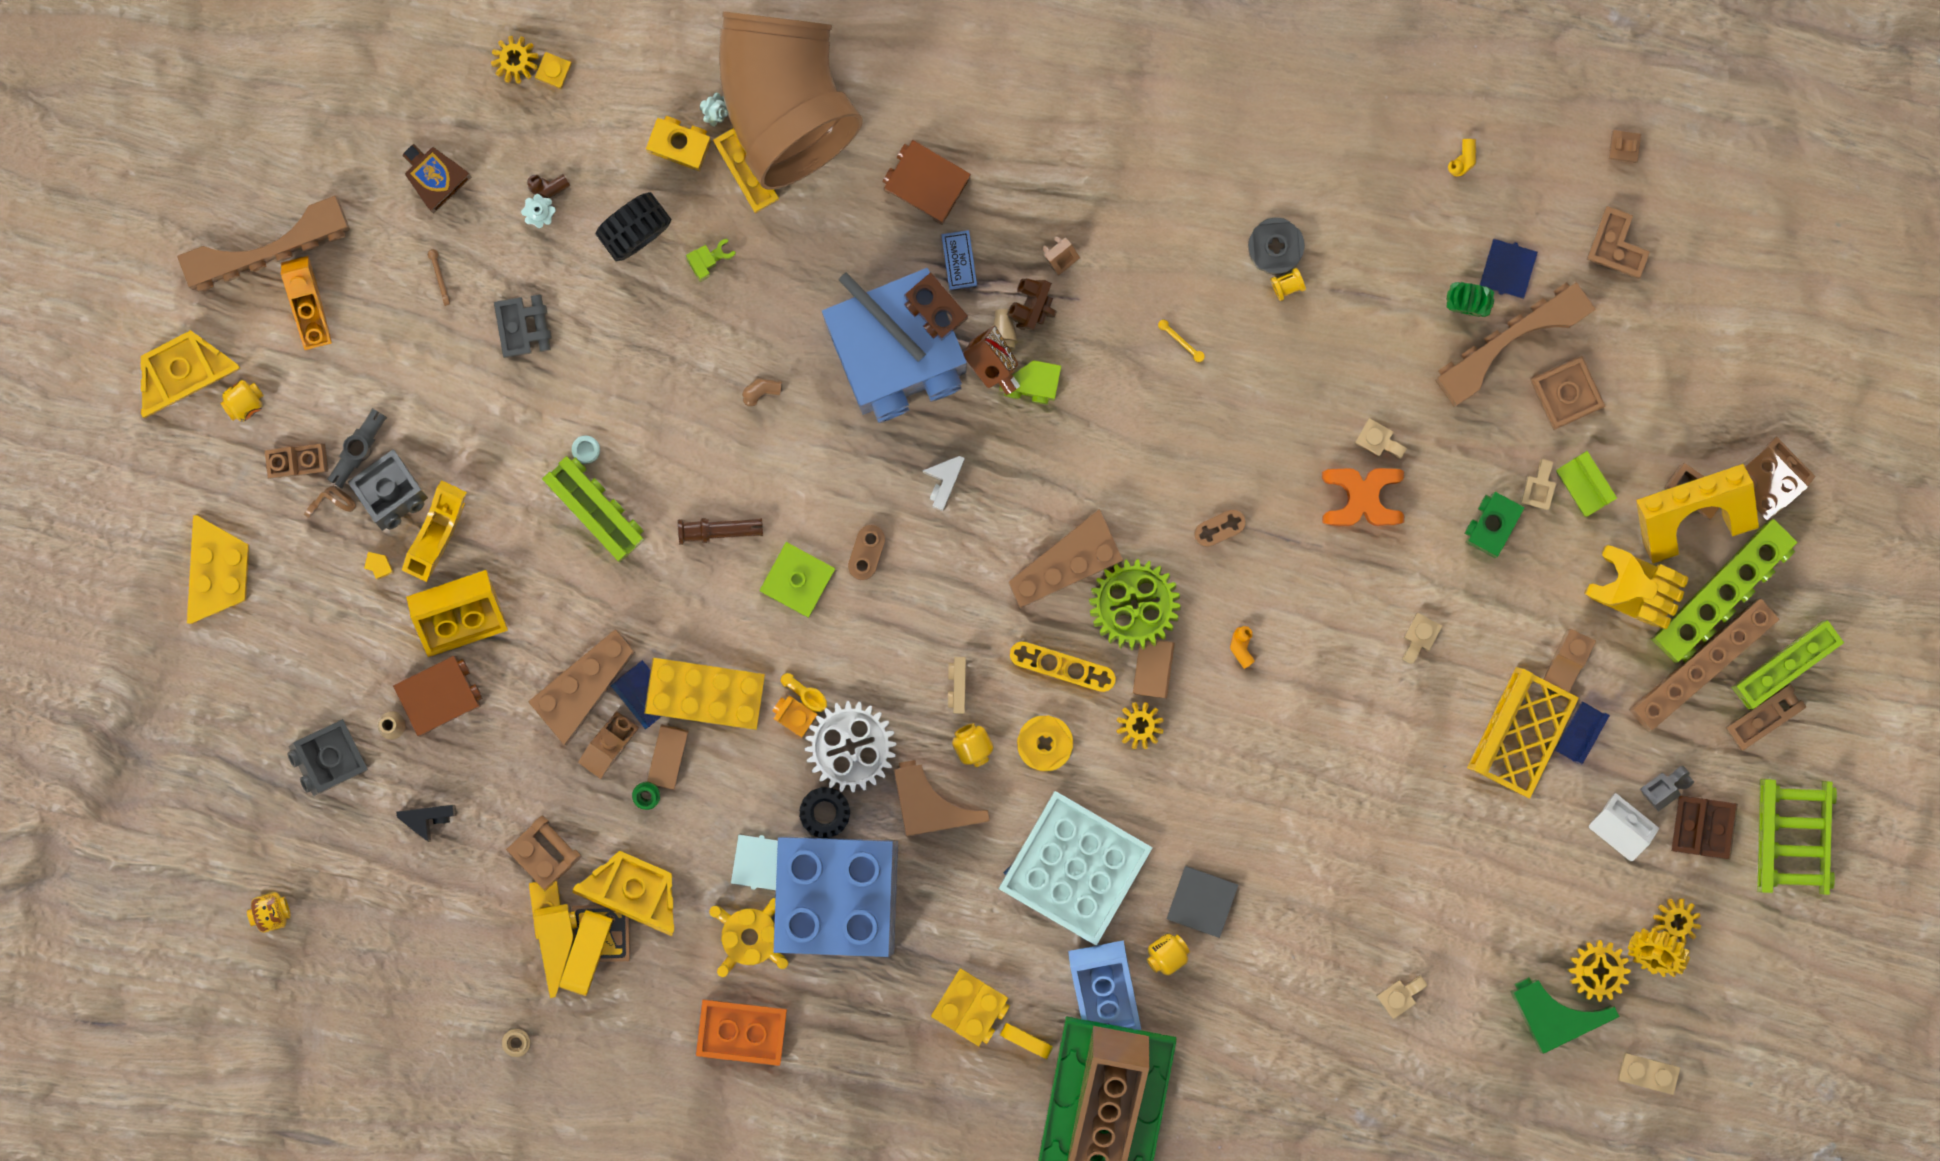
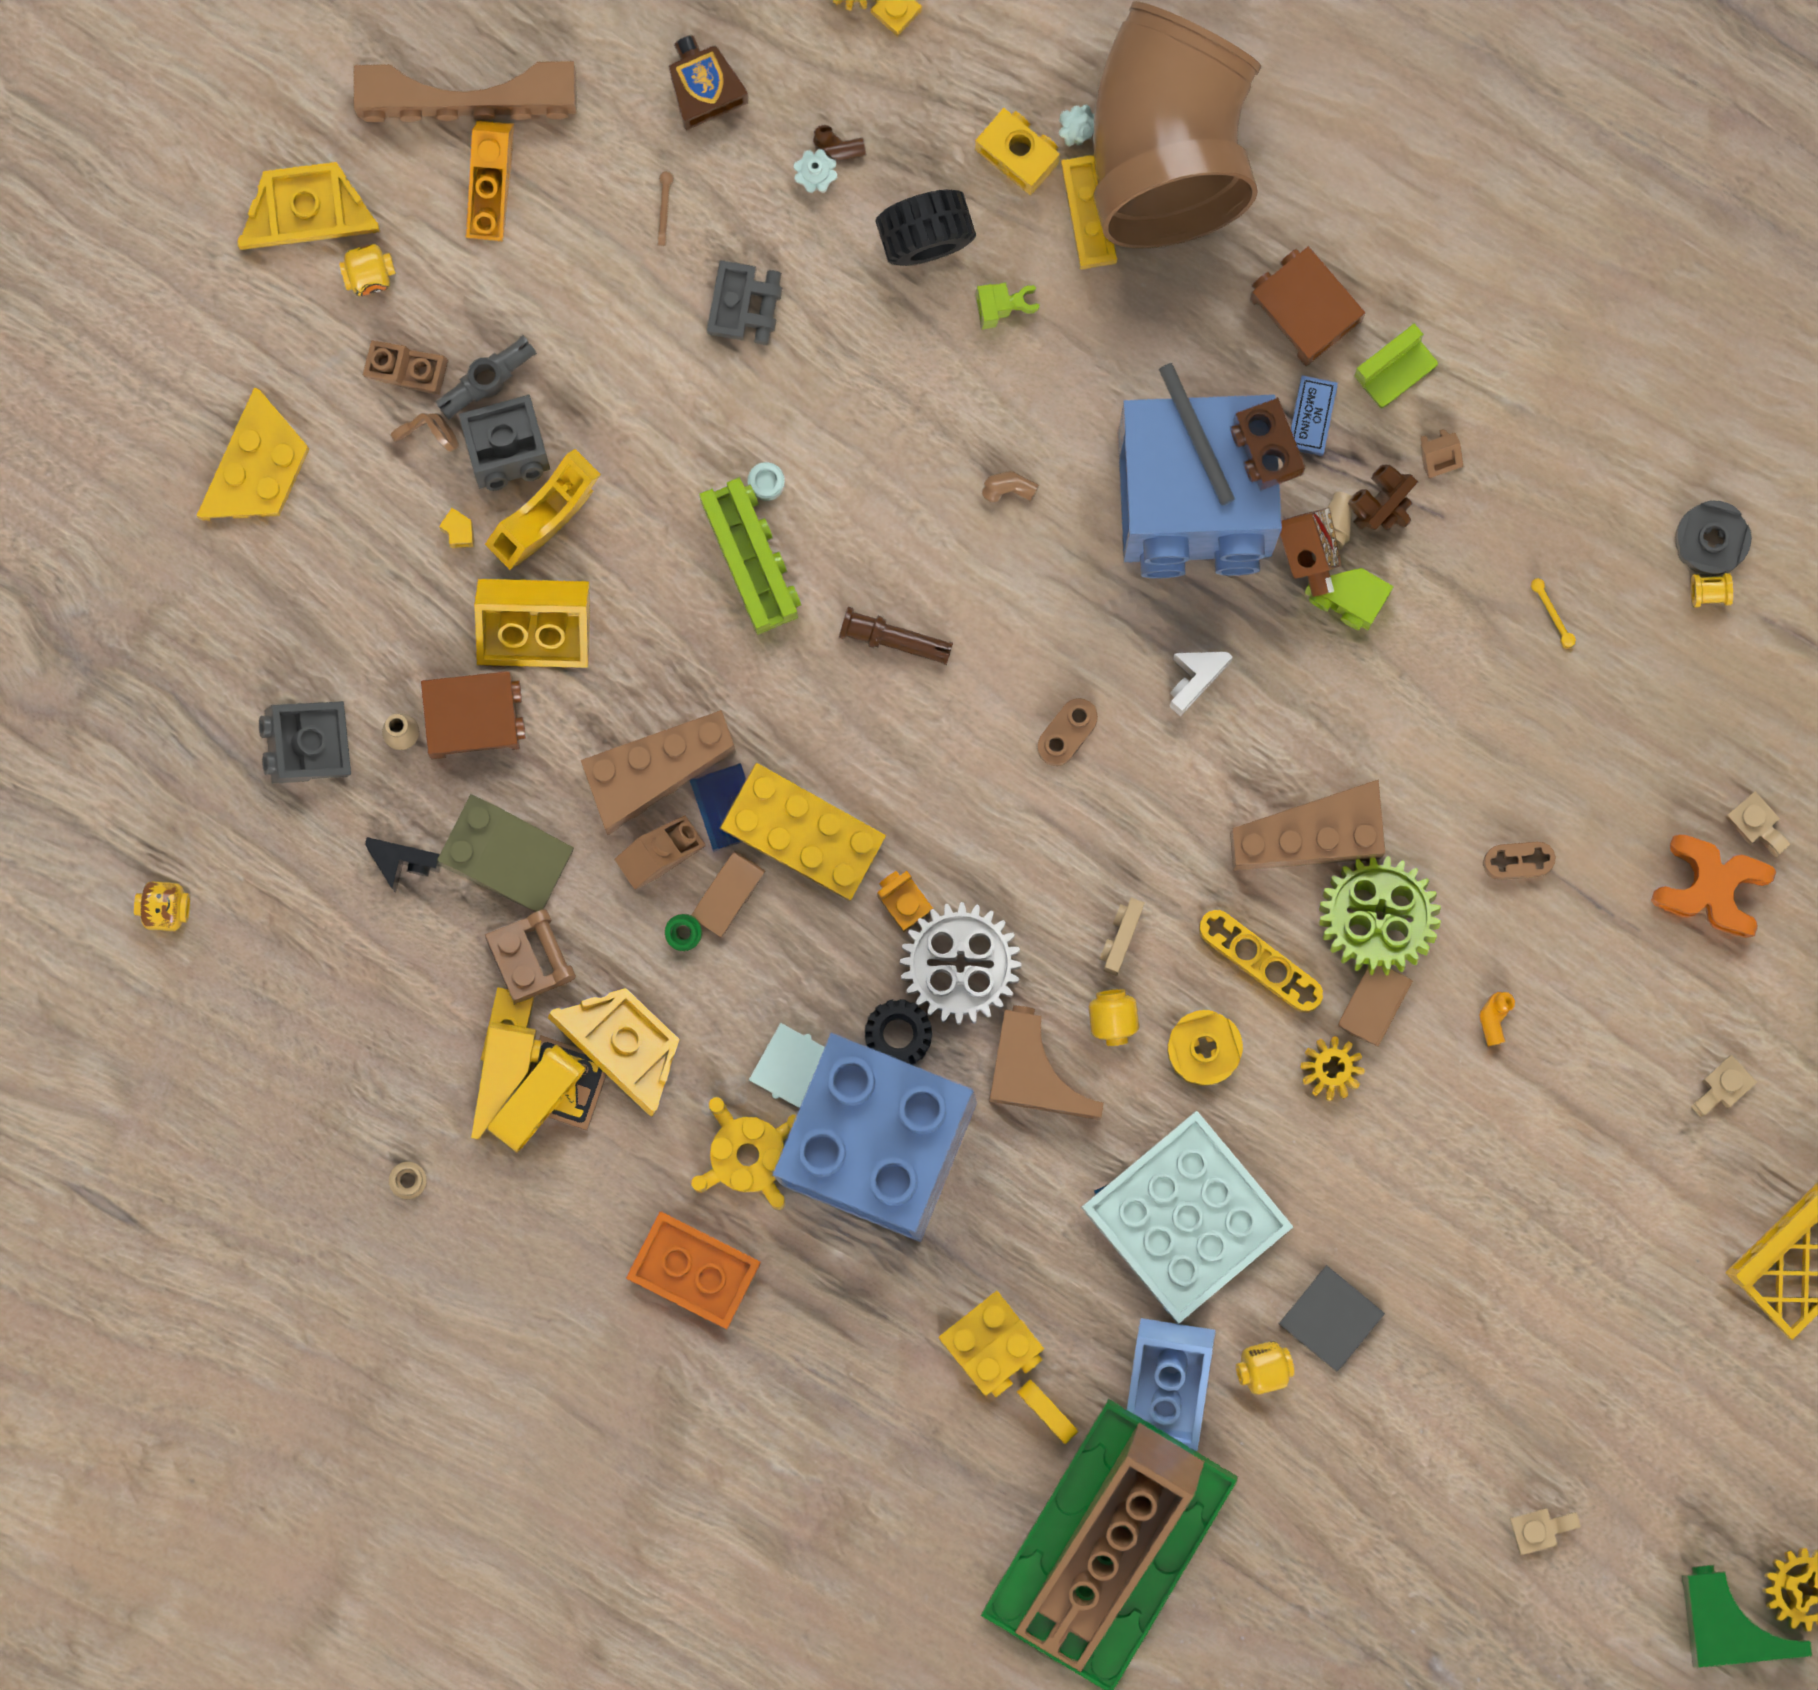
camera: 25 degrees right, 5 degrees down
lime plate [759,542,835,618] -> none
yellow piece [780,673,827,712] -> none
none -> olive slope [437,794,574,912]
none -> lime panel [1354,323,1438,408]

